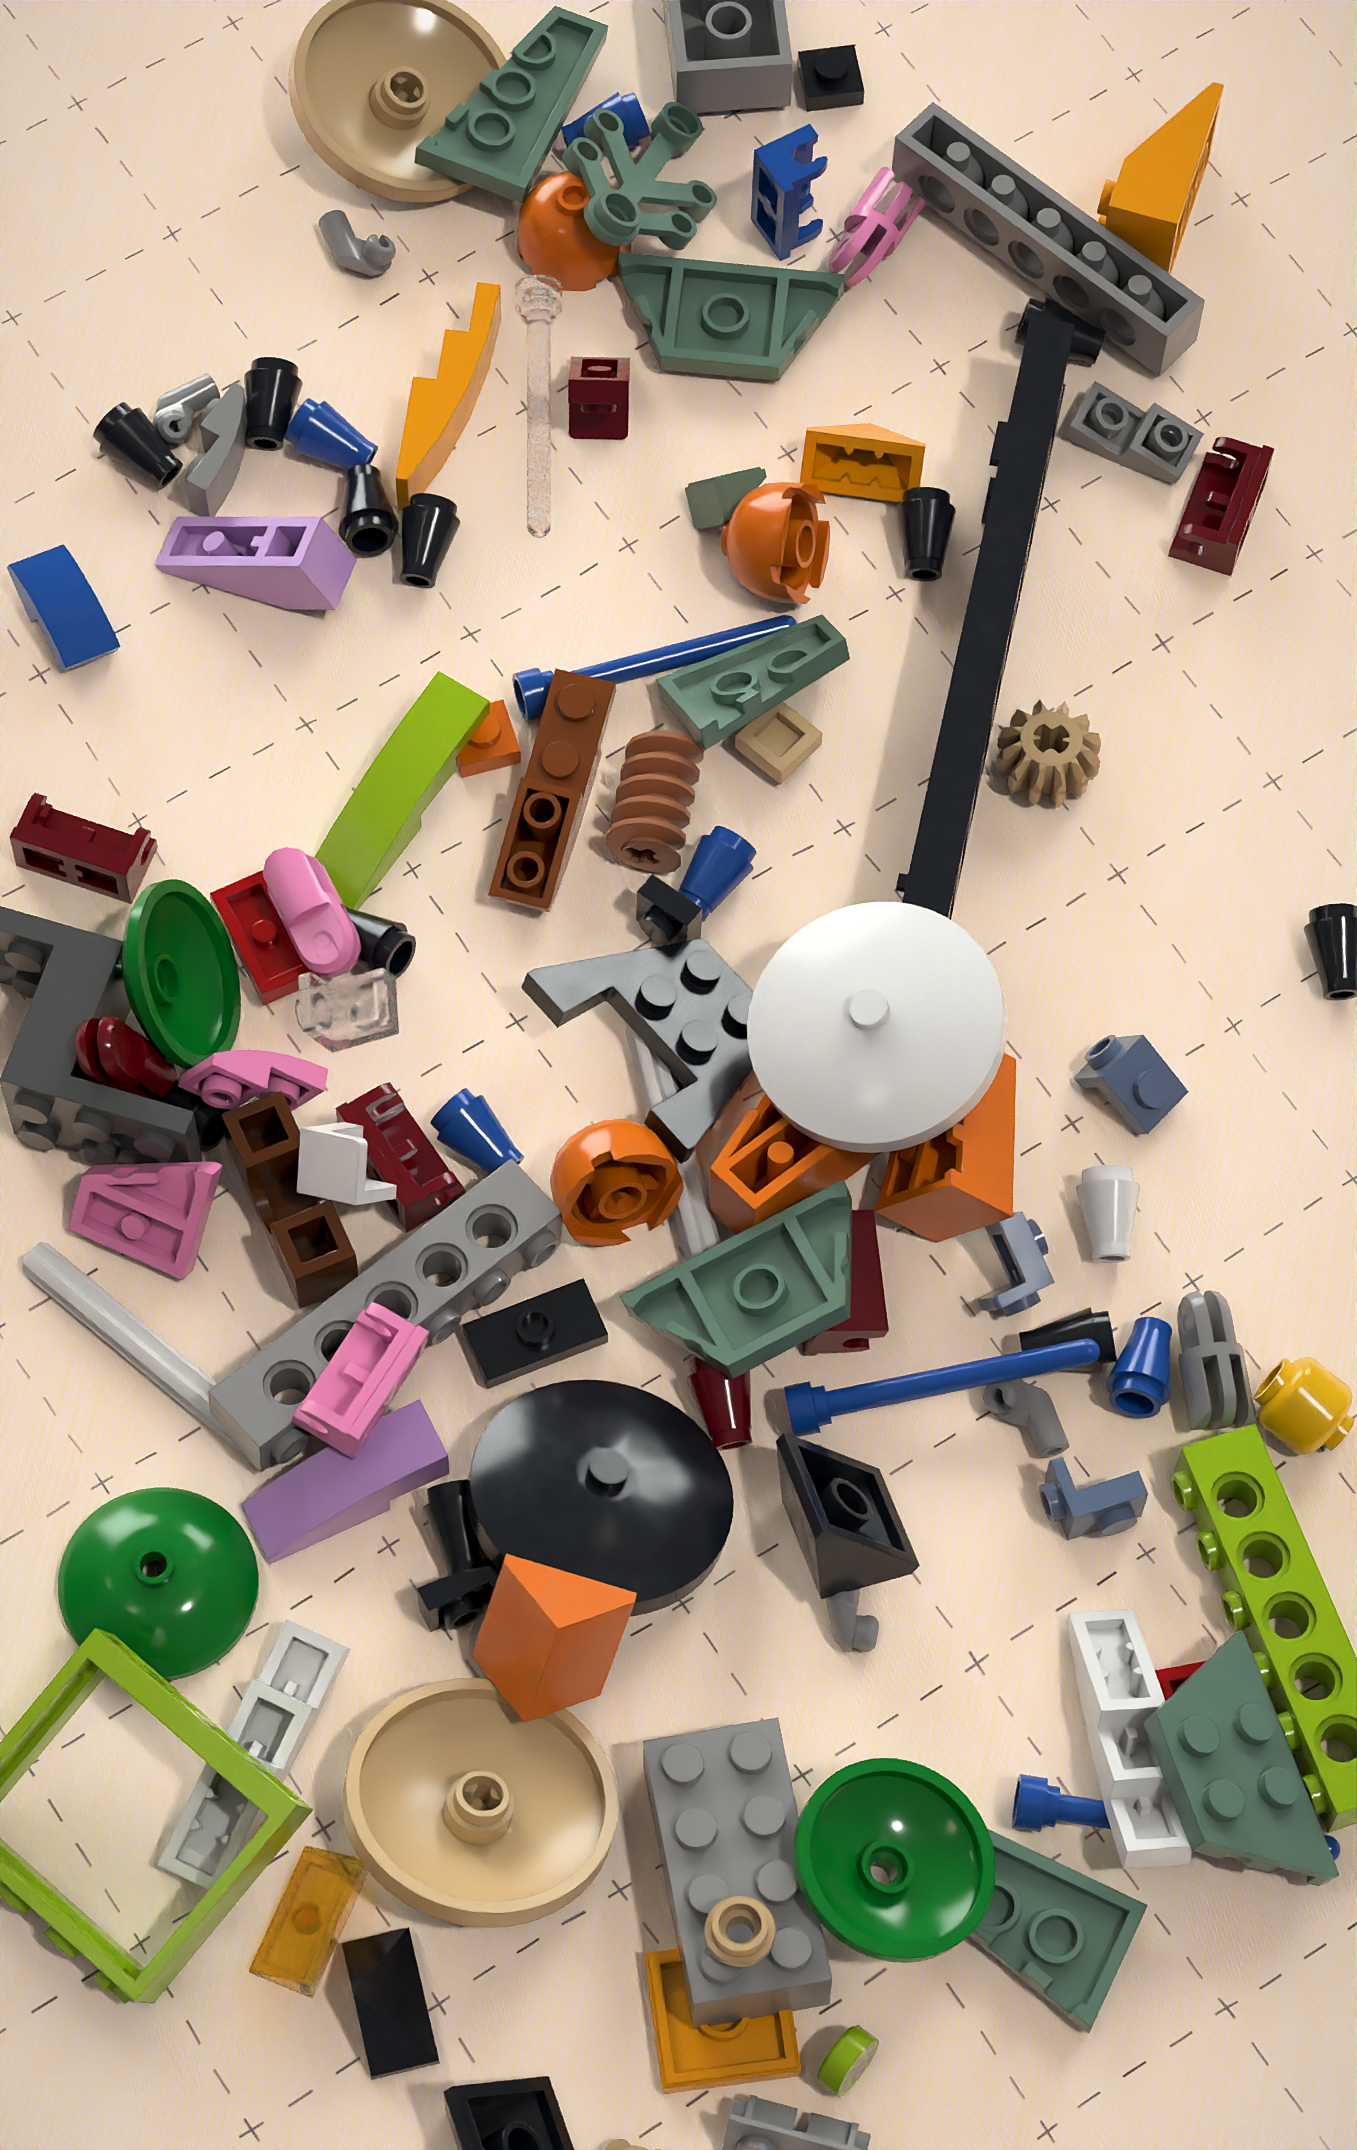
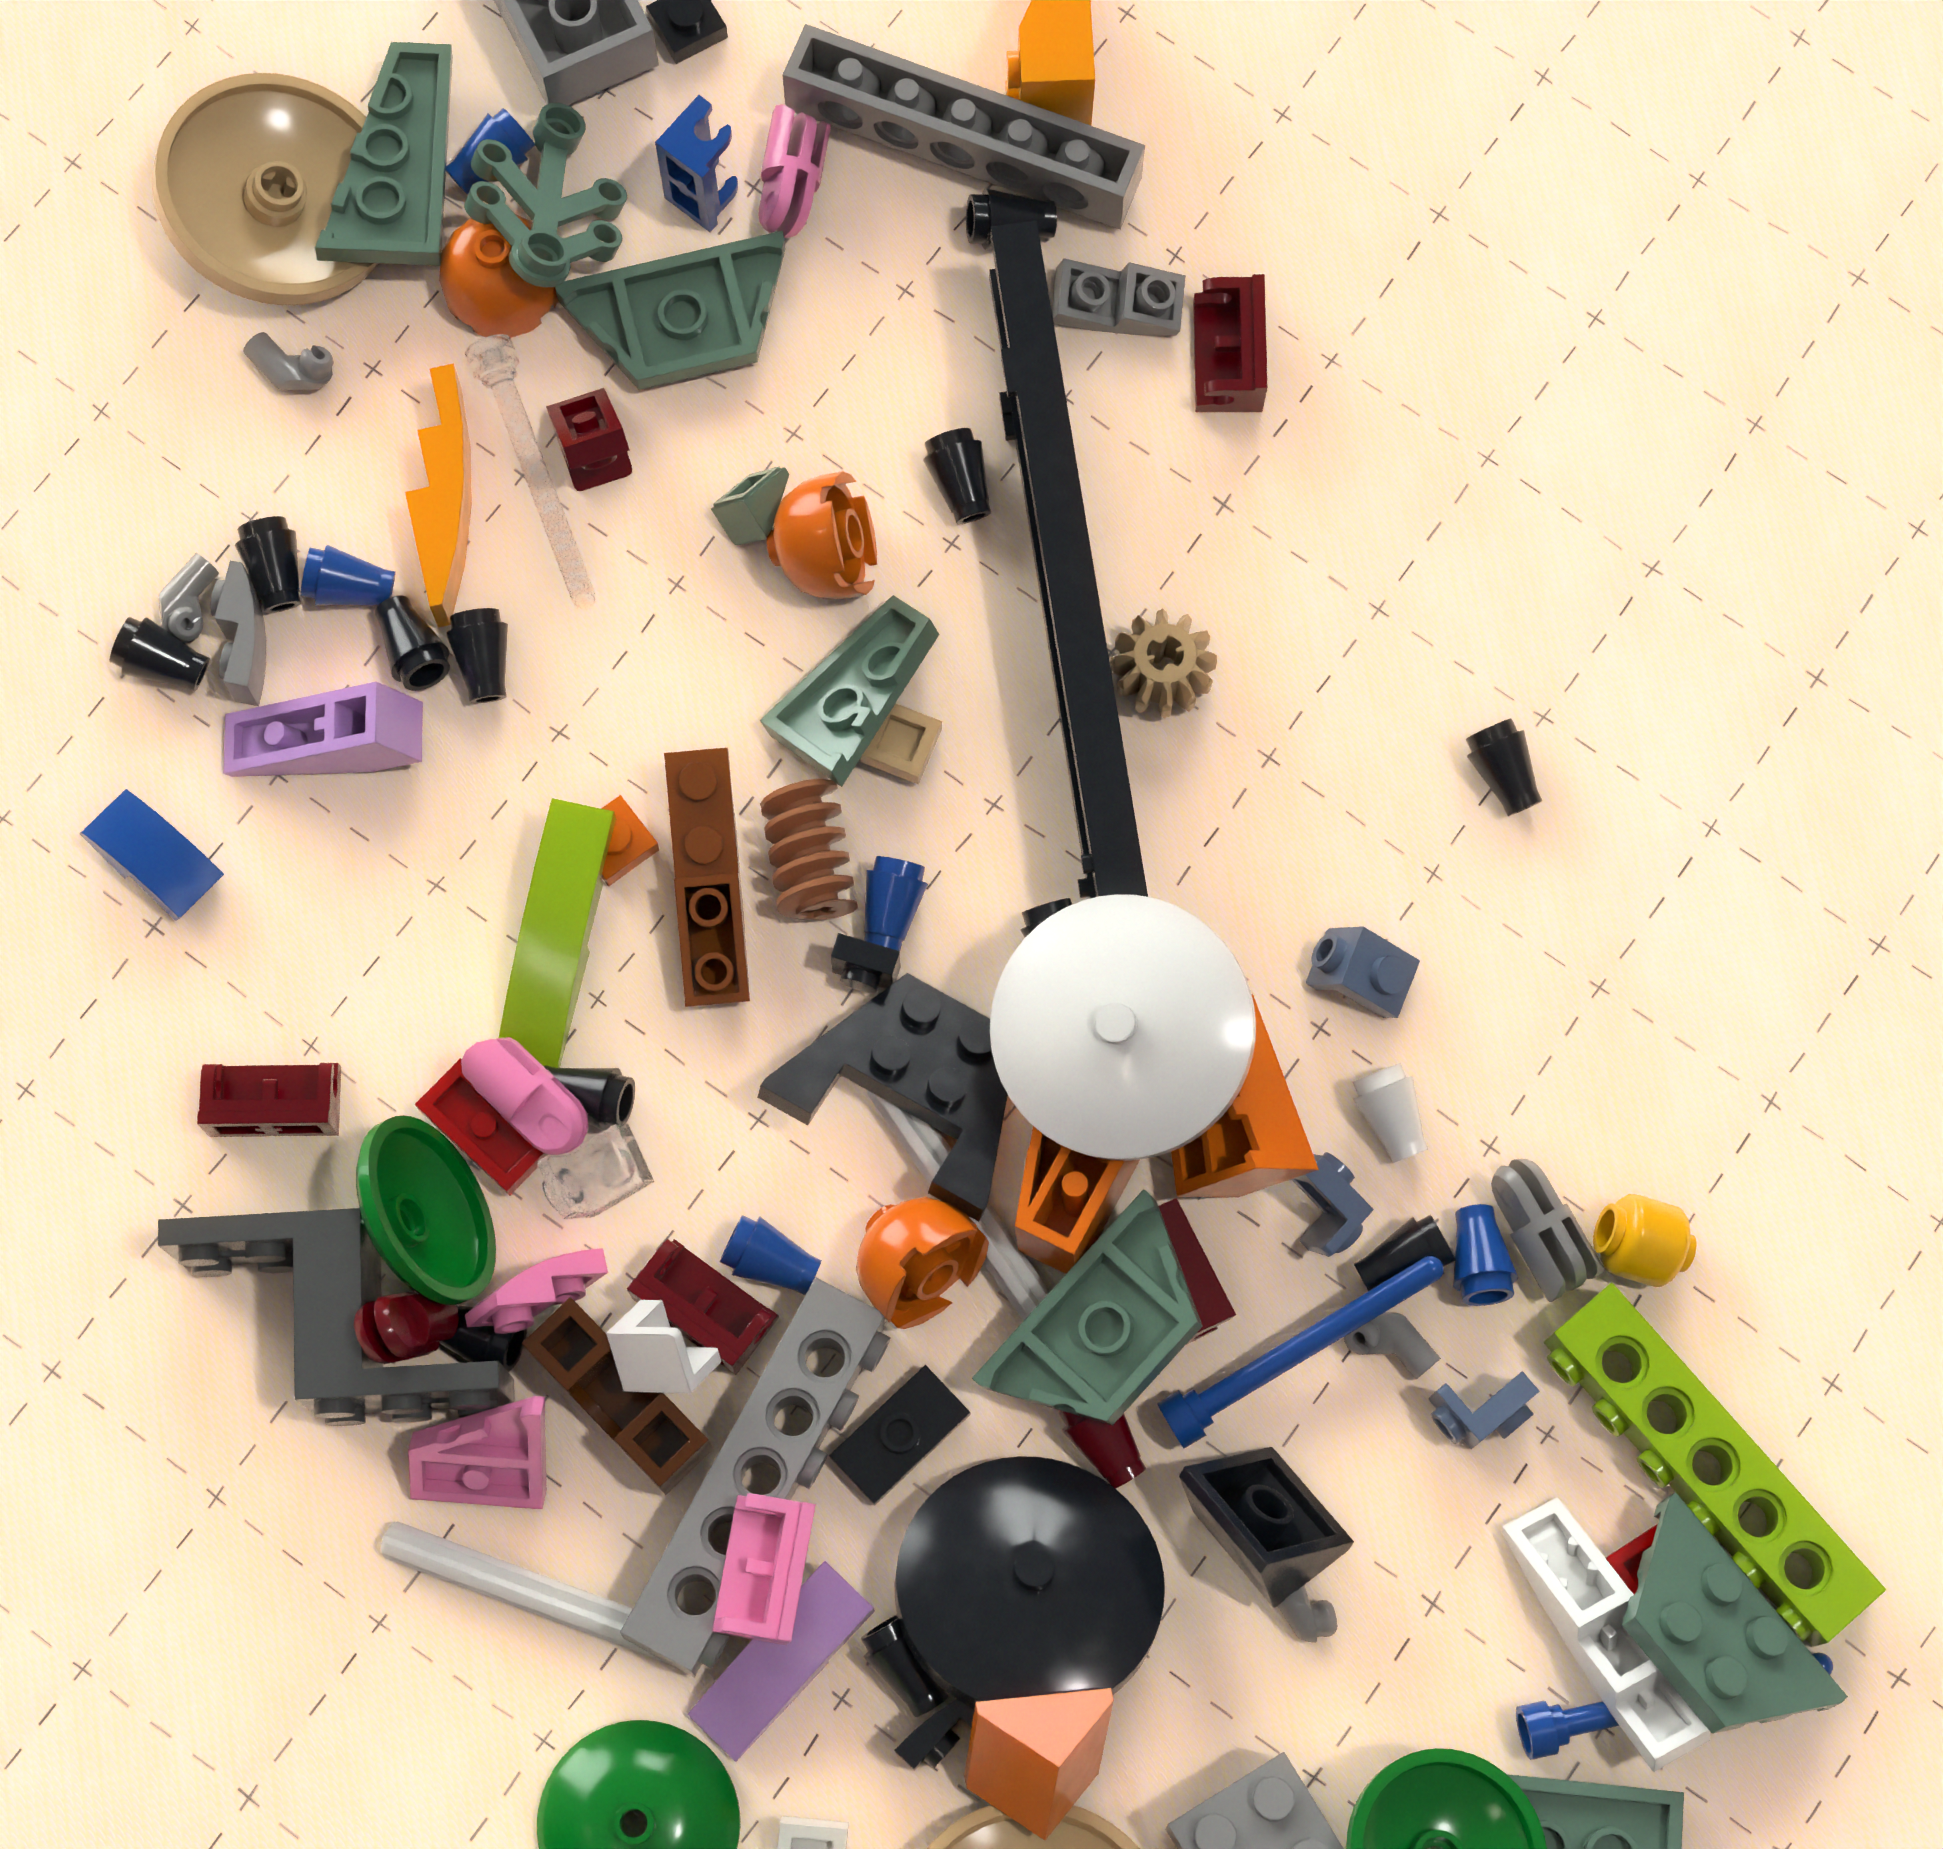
camera: 20 degrees left, 10 degrees up
blue piece [512,615,797,721] -> none
light orange slope [799,423,926,503] -> none

